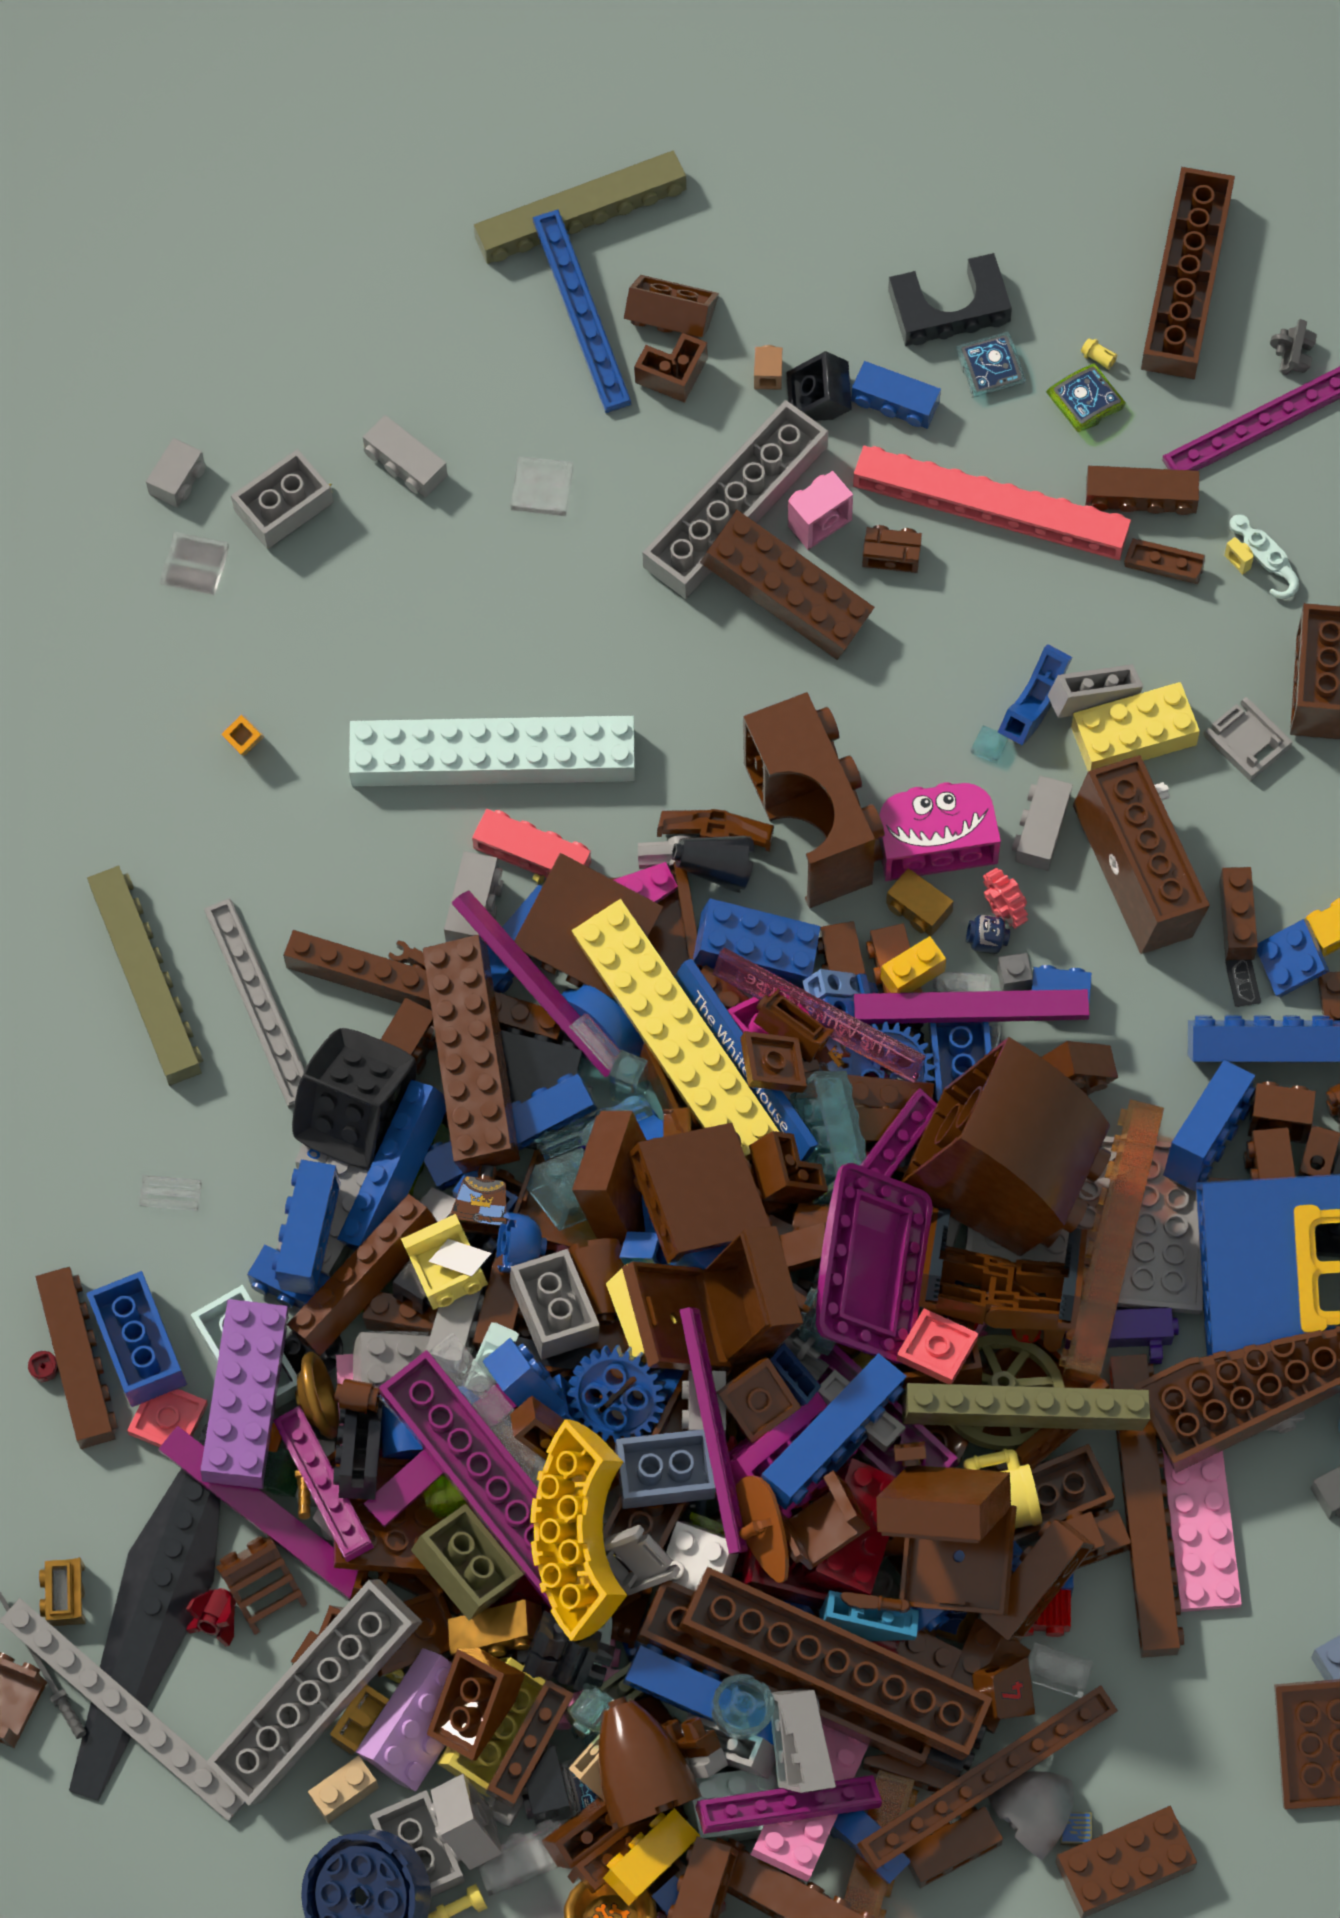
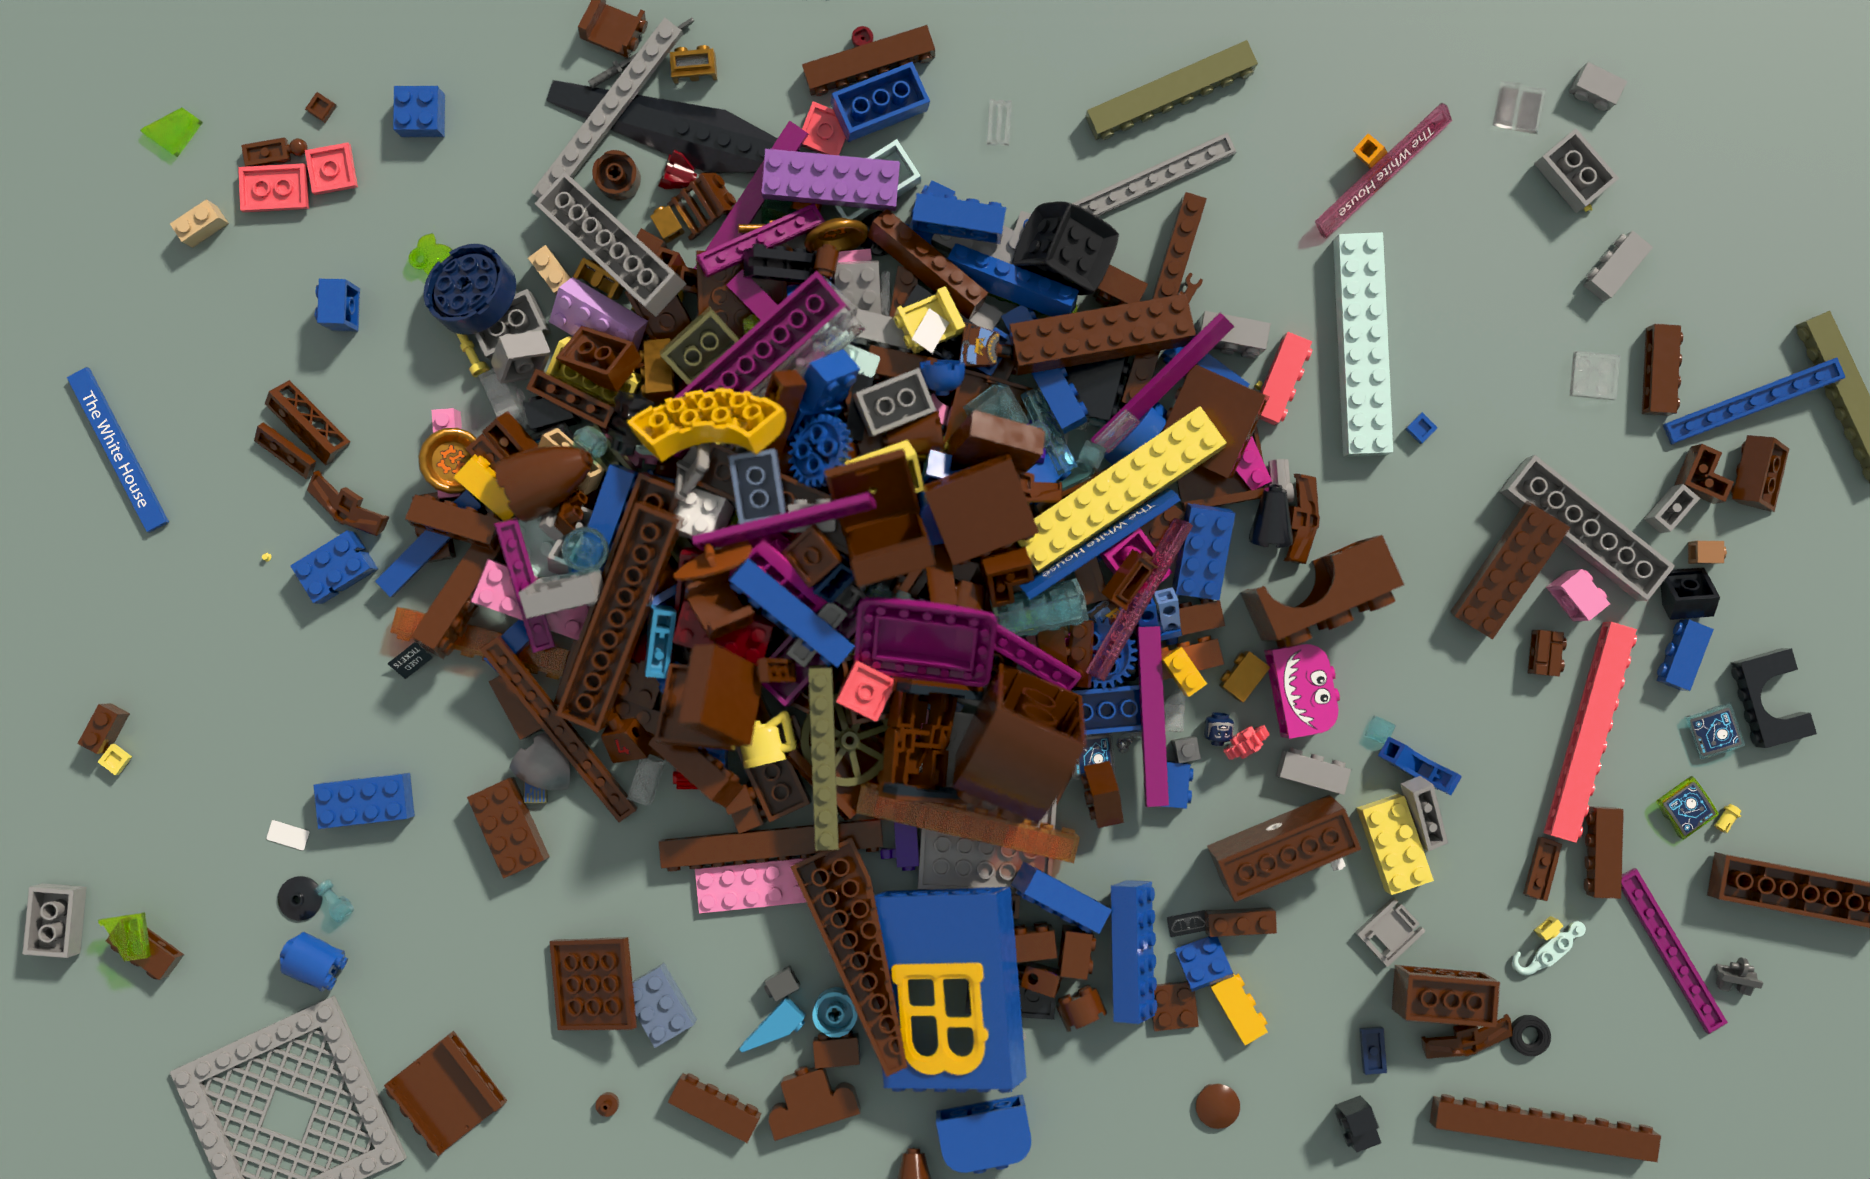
camera: 85 degrees right, 20 degrees up
reddish brown plate [740,1031,807,1093] -> none
reddish brown piece [840,1592,911,1613] -> none
none -> reddish brown brick [592,150,641,201]
none -> pearl gold brick [650,205,685,244]
none -> clear pink tile [1315,103,1452,239]
none -> blue plate [1405,412,1438,444]
none -> reddish brown brick [1642,324,1683,416]
none -> light grey brick [1644,484,1700,533]

